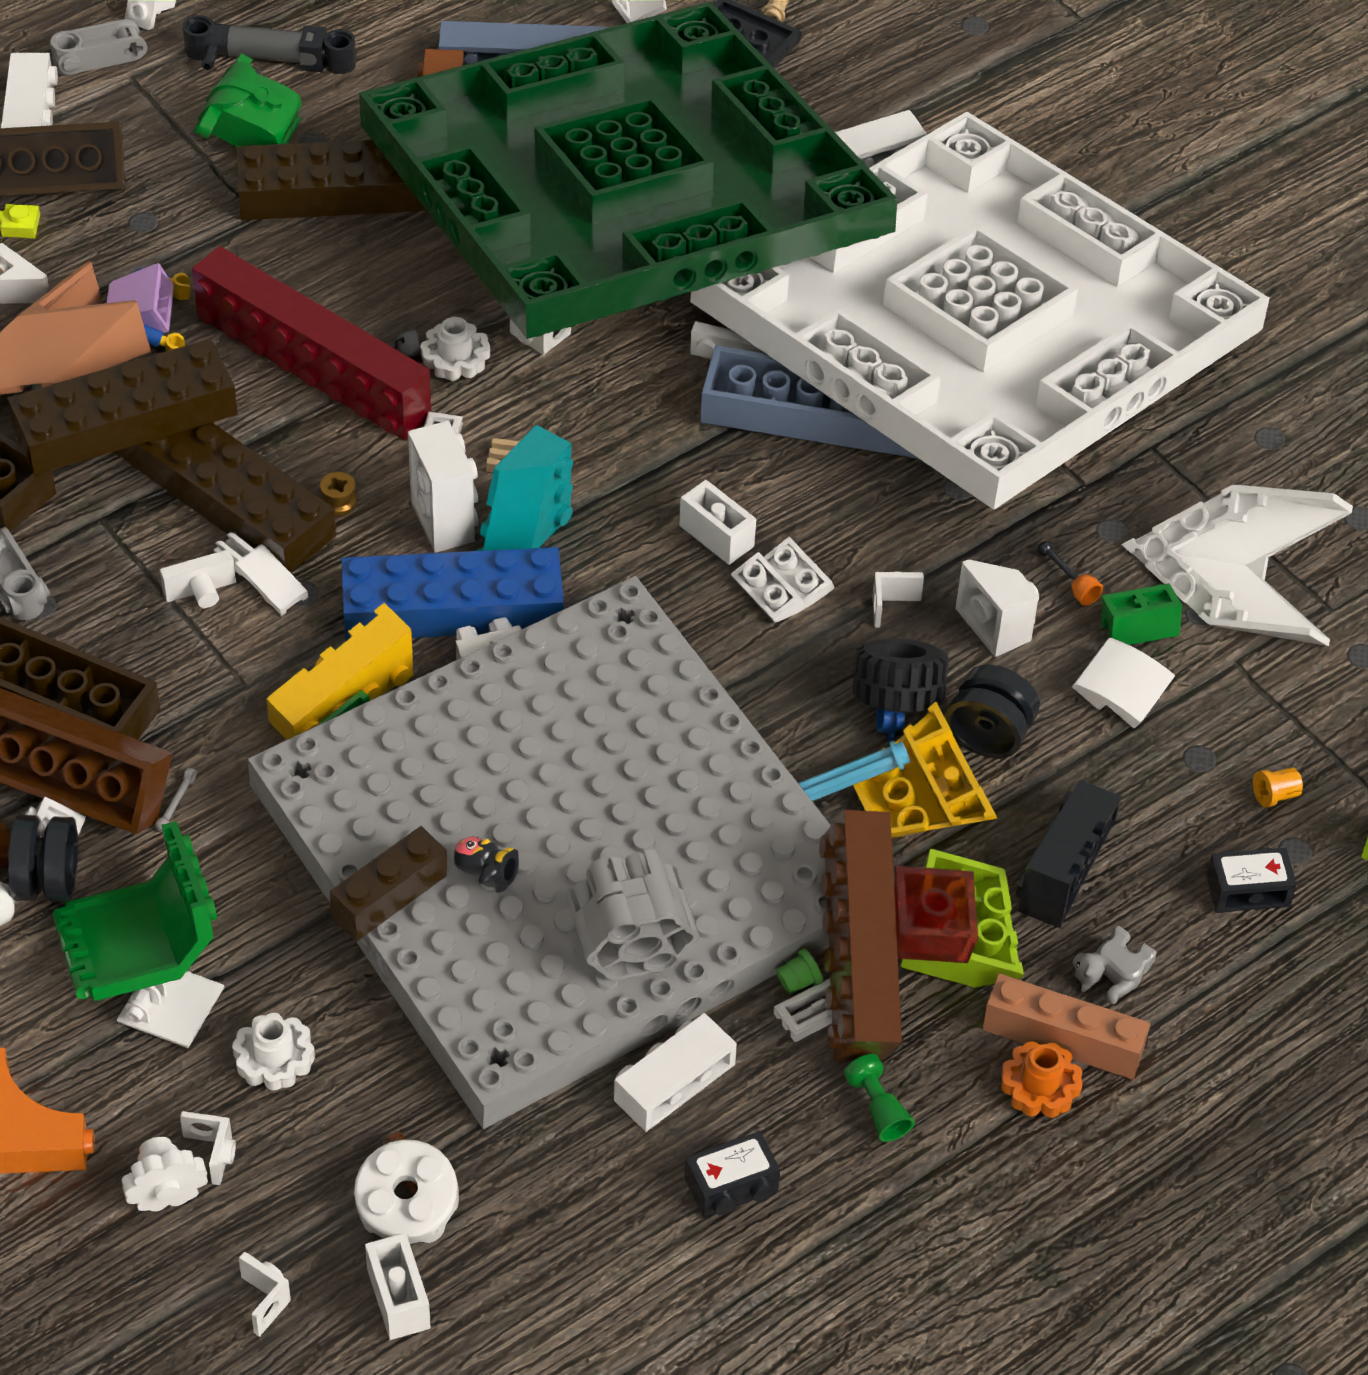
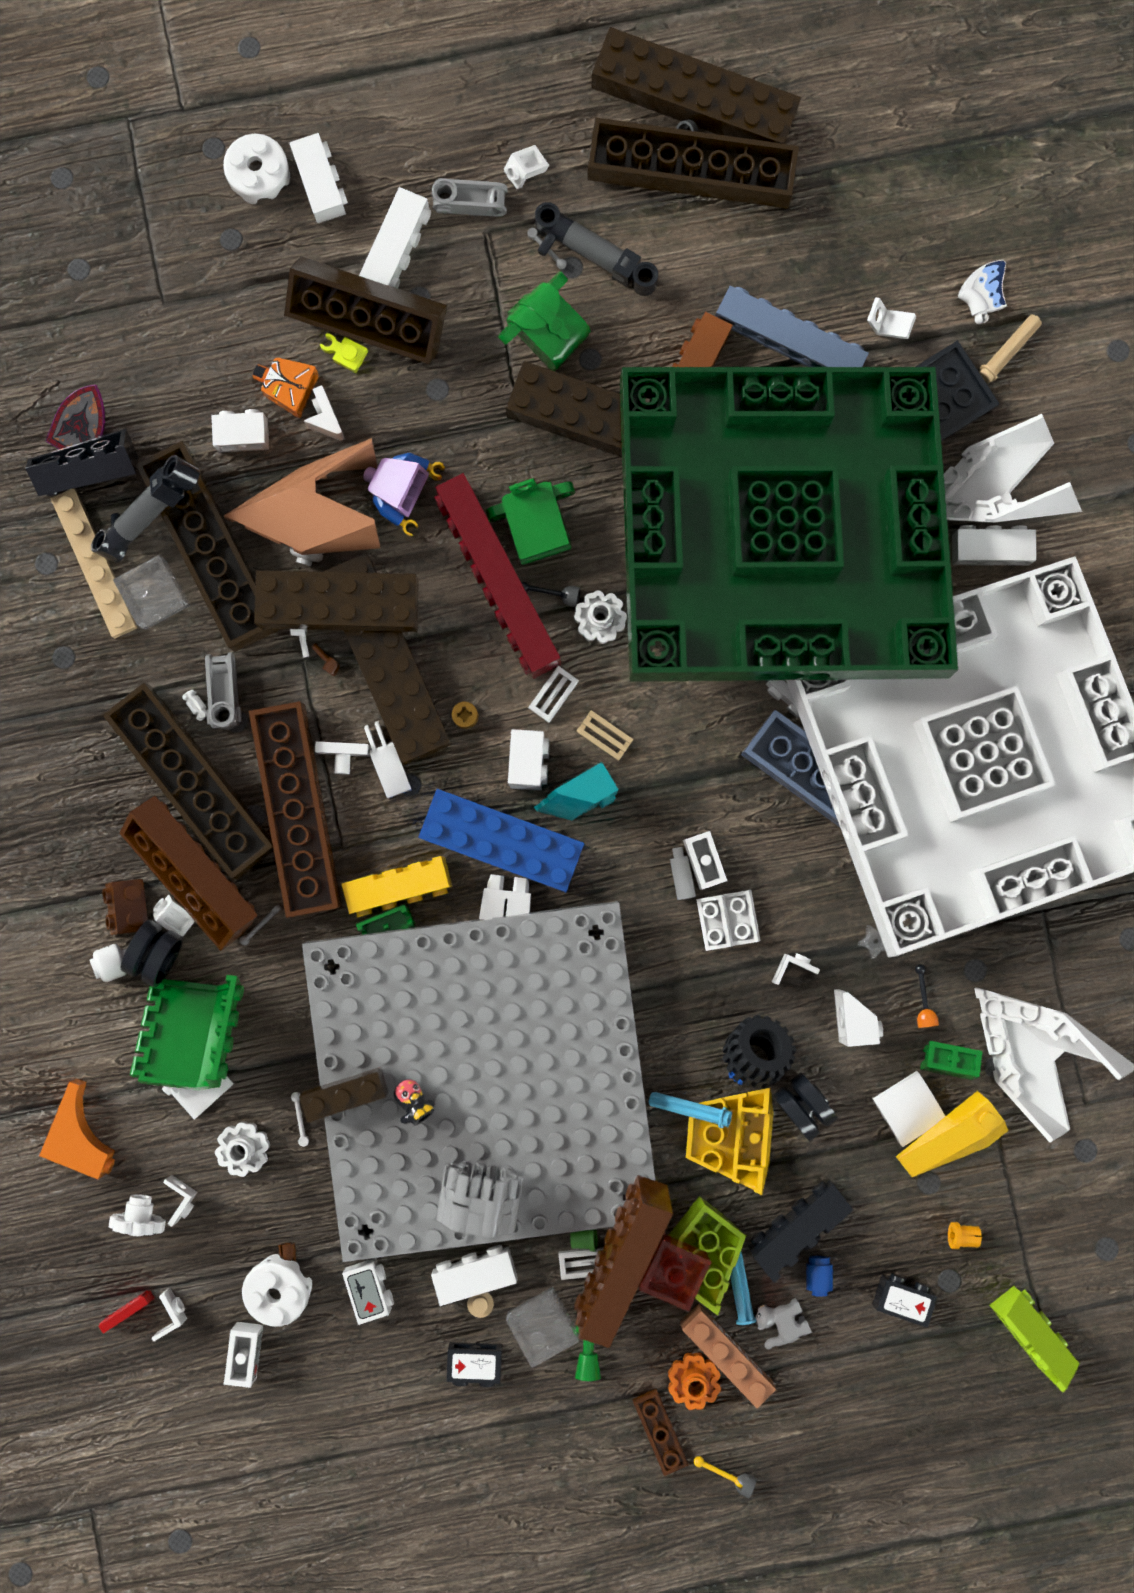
camera: 30 degrees right, 35 degrees up
none -> red tile [98,1290,155,1334]
none -> reddish brown brick [249,701,343,918]
none -> white hand [291,629,309,658]
none -> white hinge [291,1092,309,1147]
none -> reddish brown hand [312,643,340,676]
none -> brick [342,1258,394,1325]
none -> tan plate [467,1292,494,1318]
none -> green piece [486,478,576,565]
none -> clear piece [506,1287,579,1368]
none -> light grey hinge [527,228,566,269]
none -> reddish brown tile [633,1388,689,1476]
none -> light grey cylinder [670,847,696,900]
none -> hinge [694,1456,757,1499]
none -> medium azure axle [730,1251,757,1325]
none -> blue brick [806,1256,833,1297]
none -> clear plate [858,925,886,959]
none -> yellow wedge [896,1091,1009,1177]
none -> white windscreen [944,414,1082,522]

